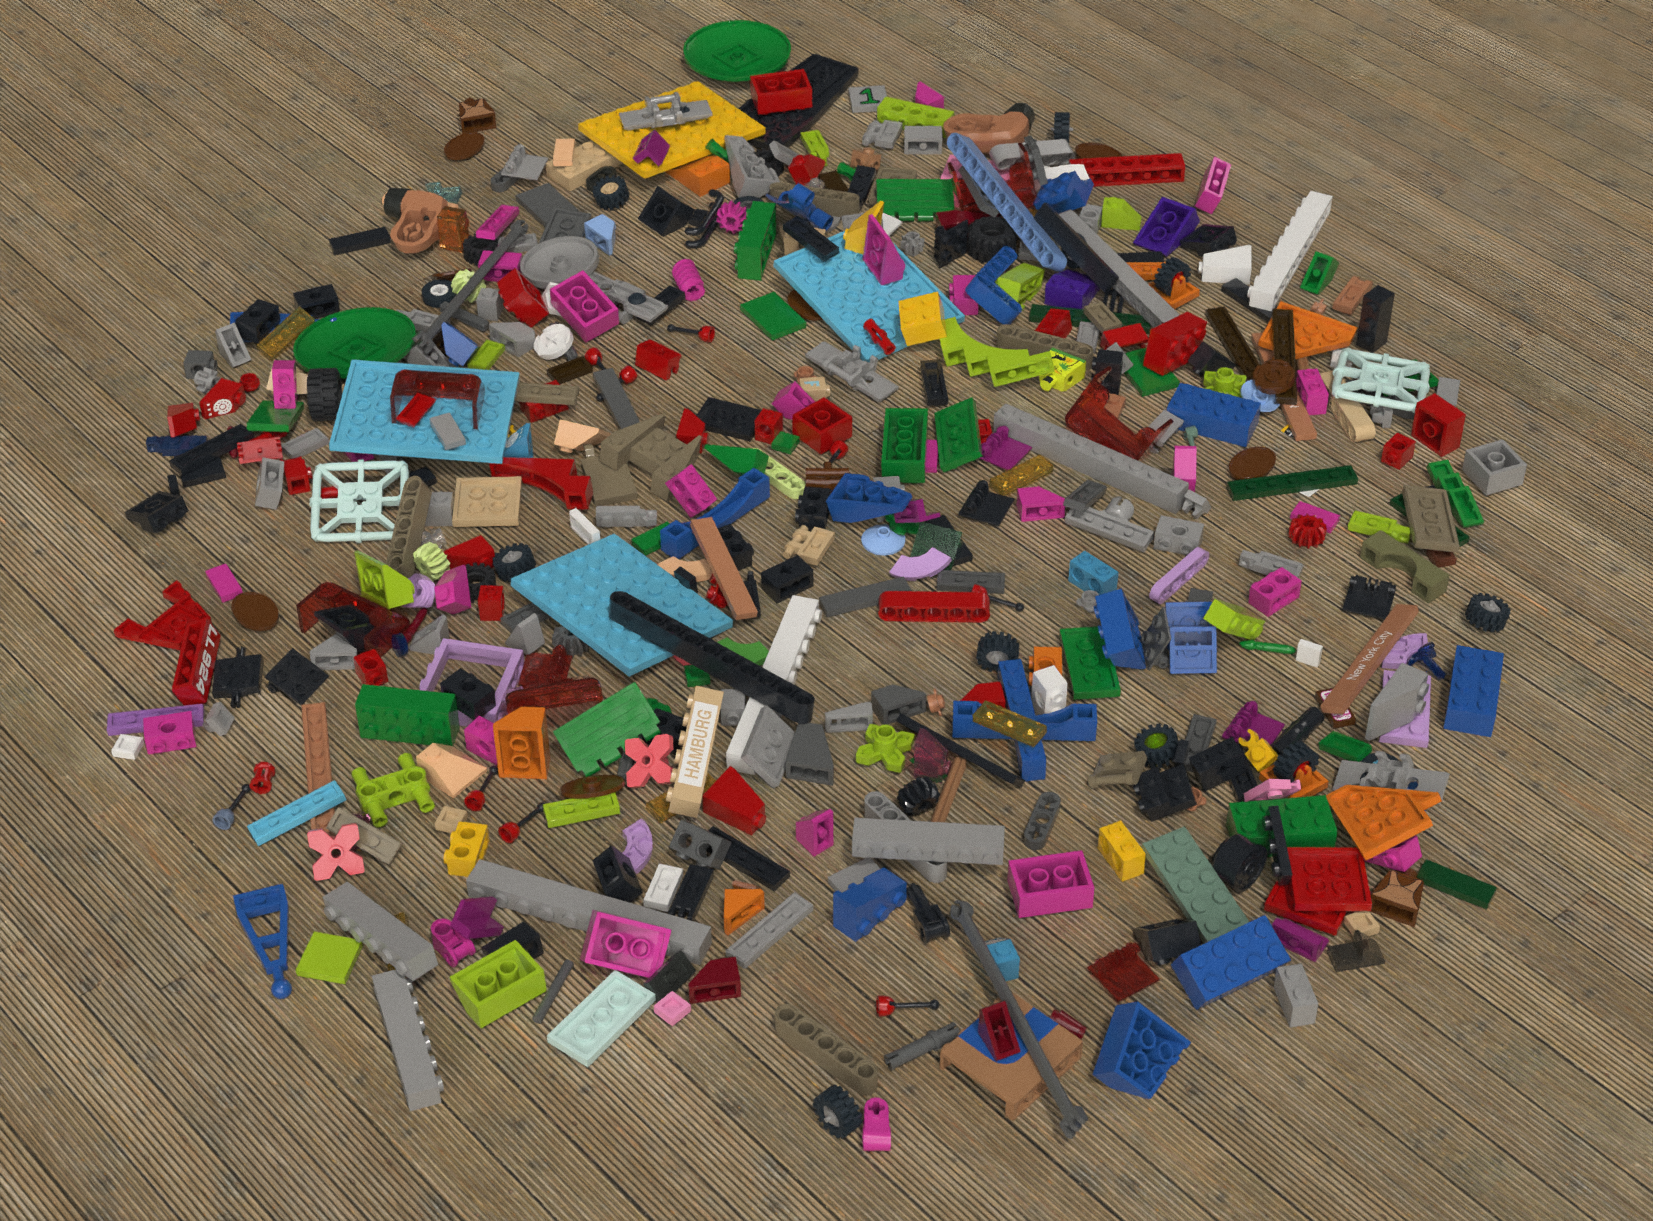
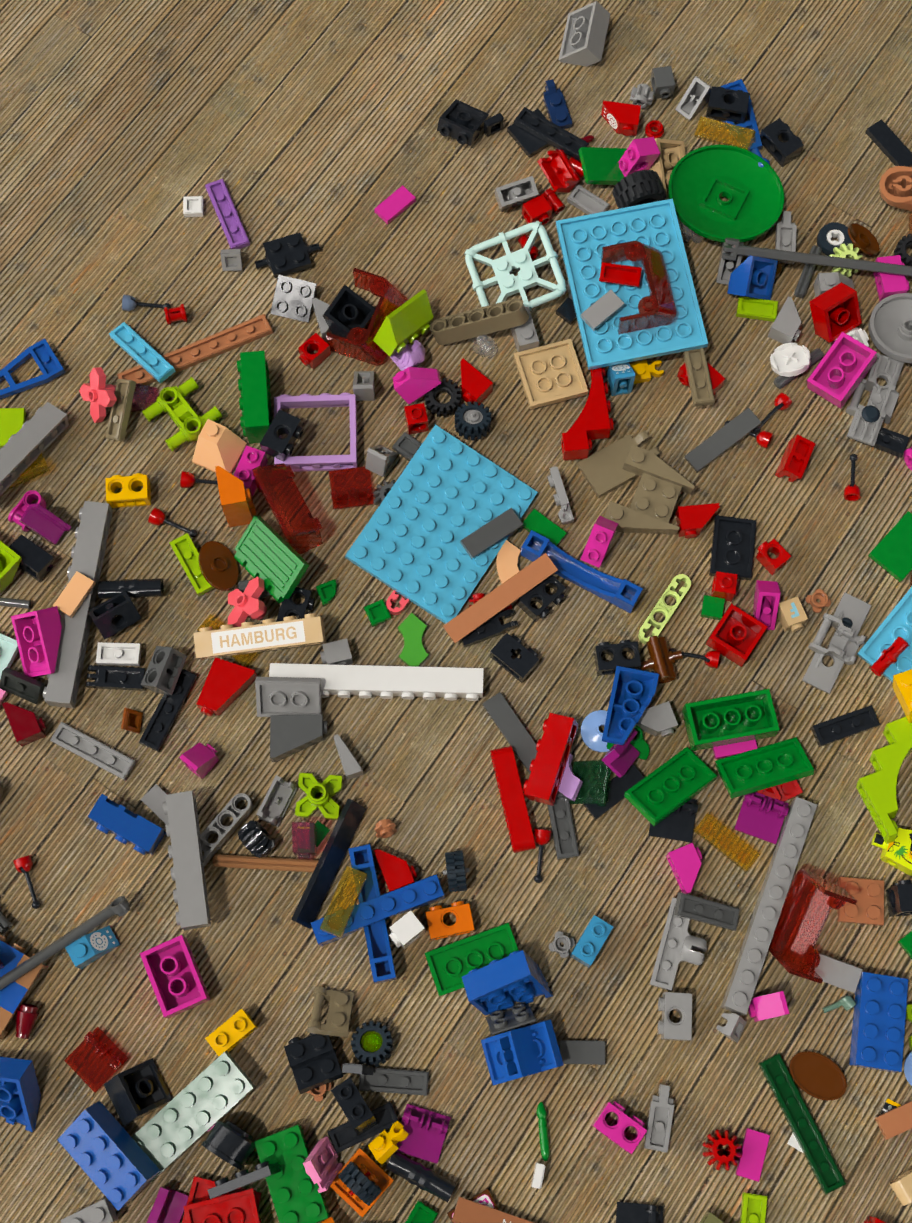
camera: 75 degrees right, 30 degrees up
red wing [114,580,212,650] -> none
dark pink brick [143,711,196,755] -> none
red slope [167,402,200,437] -> none
red brick [172,618,221,706] -> none
reddish brown piece [231,592,279,631] -> none
clear blue tile [391,633,408,657] -> none
dark red piece [401,608,427,646] -> none
yellowish green gear [413,542,450,581] -> none
tan plate [435,806,468,833] -> none
dark brown tile [546,356,593,384] -> none
light nougat slope [554,419,612,453] -> none
white tile [569,508,600,545] -> none
black beam [609,591,815,724] -> none
lavender tile [622,818,653,874] -> none
black tile [674,566,698,593] -> none
green slope [704,444,769,476] -> none
orange slope [724,889,765,935] -> none
tan plate [783,525,835,566] -> none
dark grey slope [871,684,926,725] -> none
black connector [906,883,950,944] -> none
dark grey beam [1024,792,1061,850] -> none
lavender beam [1149,547,1209,604] -> none
lime brick [1203,599,1265,640] -> none
none -> light nougat tile [53,571,96,618]
none -> black axle [98,578,164,599]
none -> light grey hinge [256,775,298,827]
none -> dark grey tile [460,508,523,559]
none -> red brick [523,713,579,806]
none -> light grey slope [559,1,610,67]
none -> green tile [624,747,717,826]
none -> red brick [755,539,791,576]

